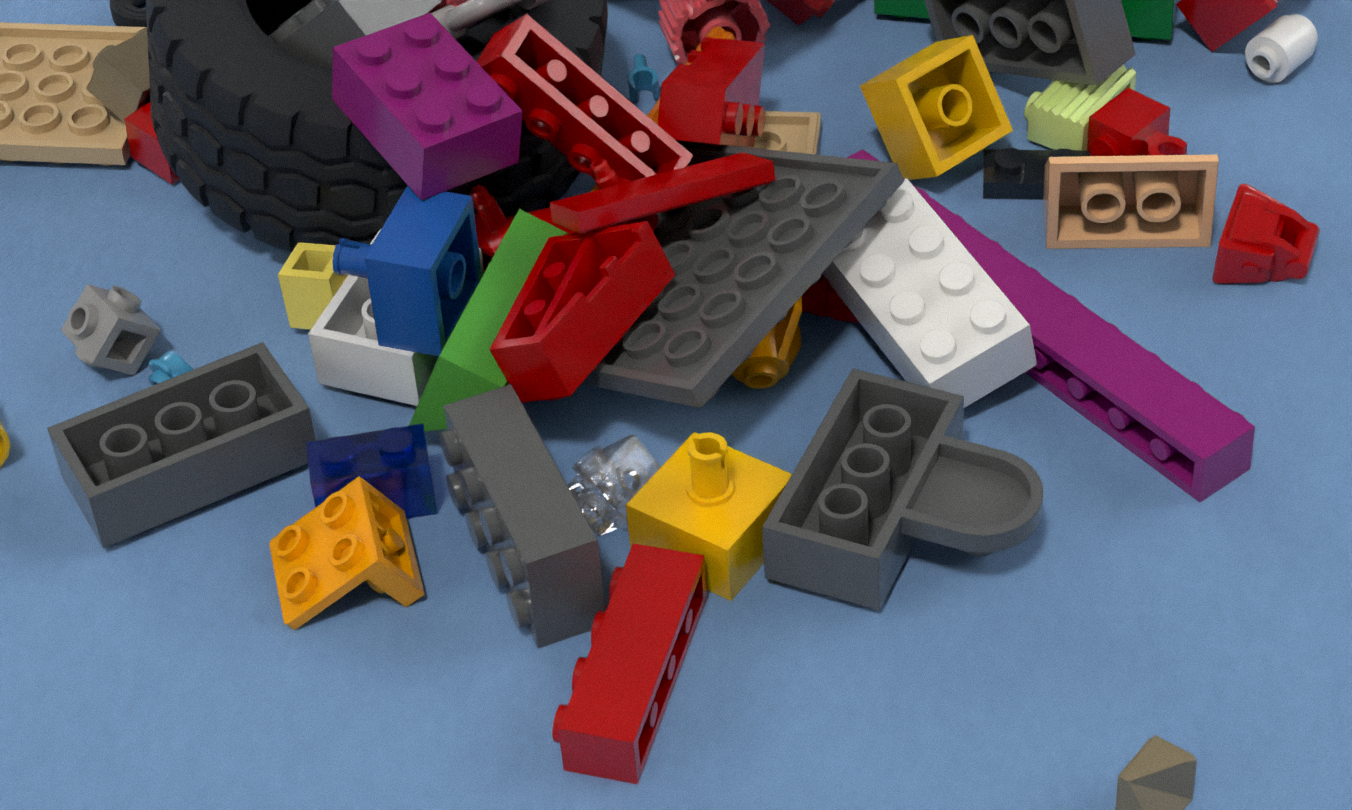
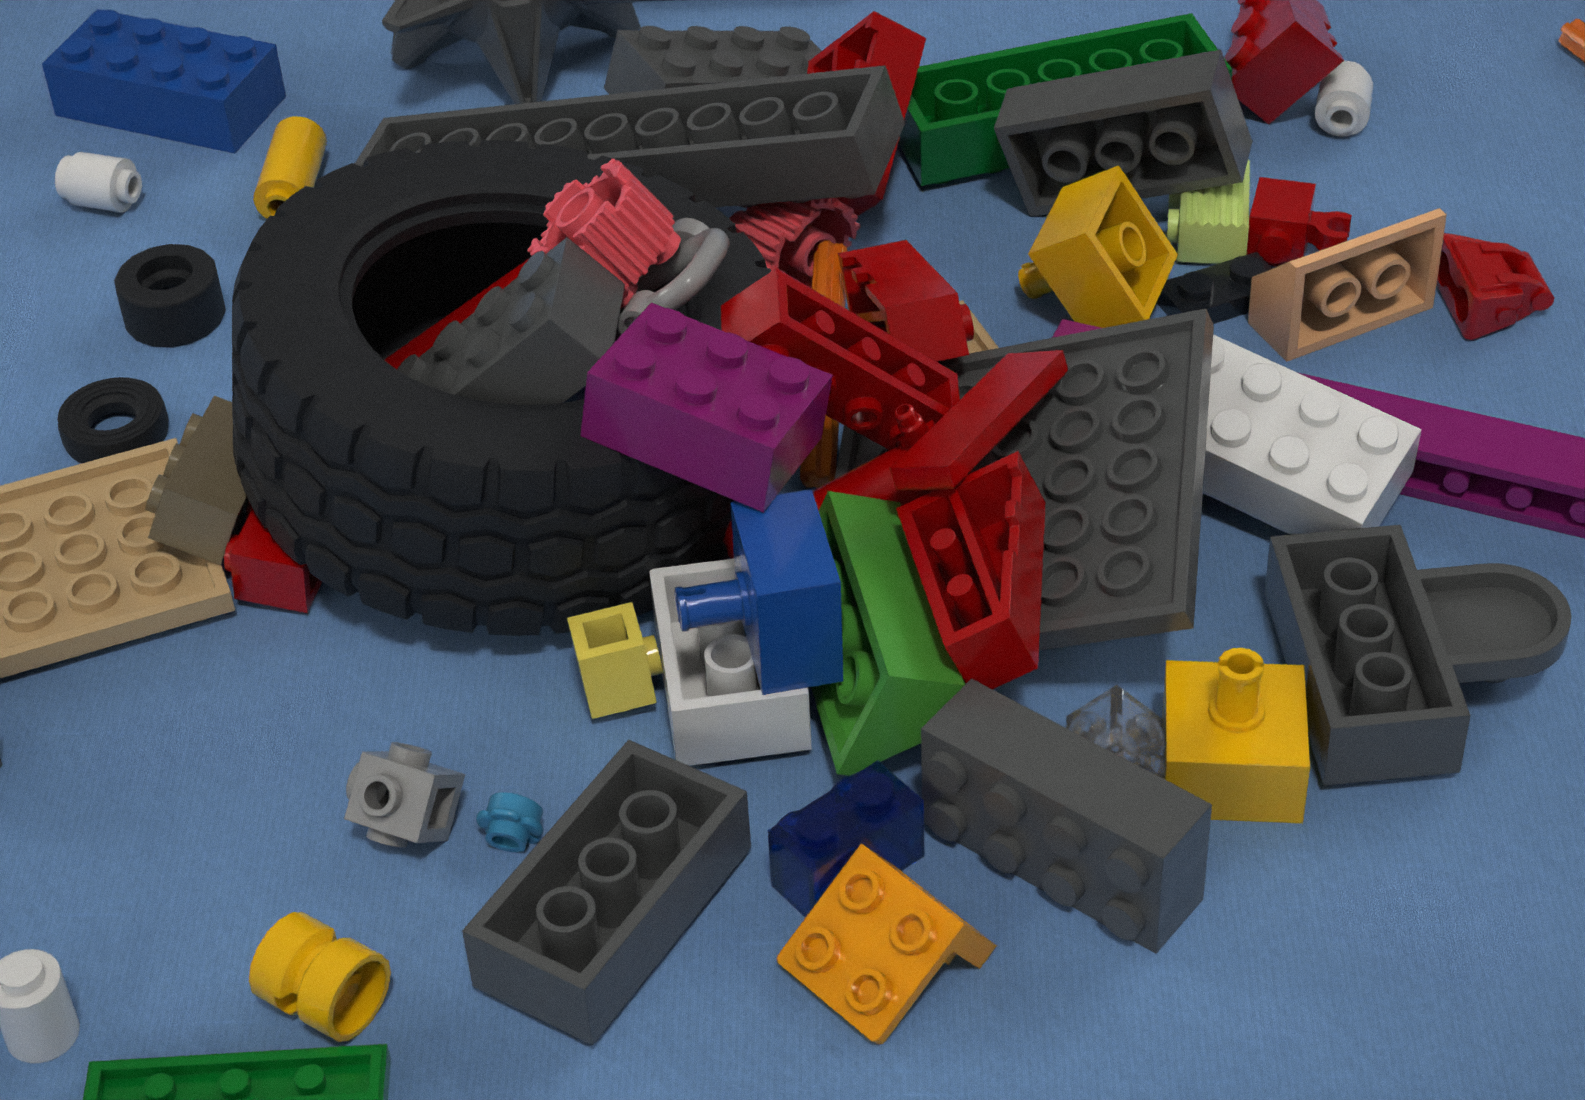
camera: 30 degrees left, 0 degrees up
red brick [552,543,707,785] -> none

